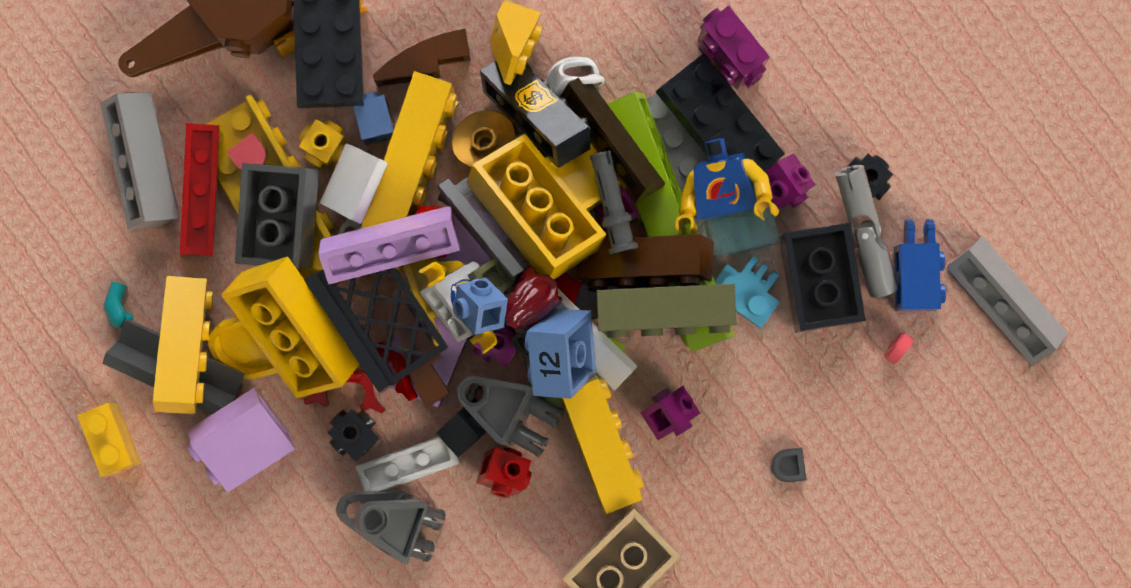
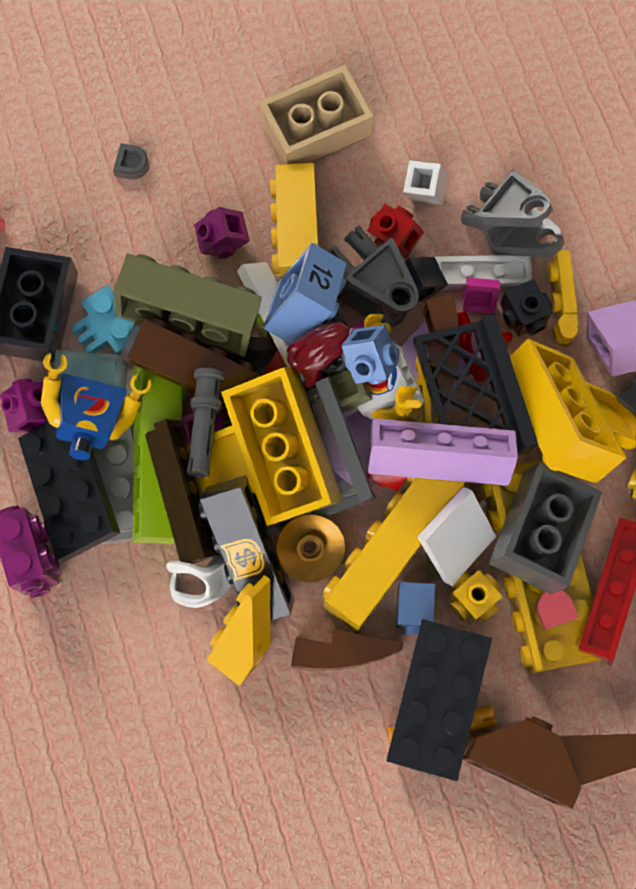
camera: 160 degrees left, 10 degrees down
none -> white brick [403,160,449,206]
none -> dark pink plate [462,277,500,314]
none -> yellow hinge [547,250,579,347]

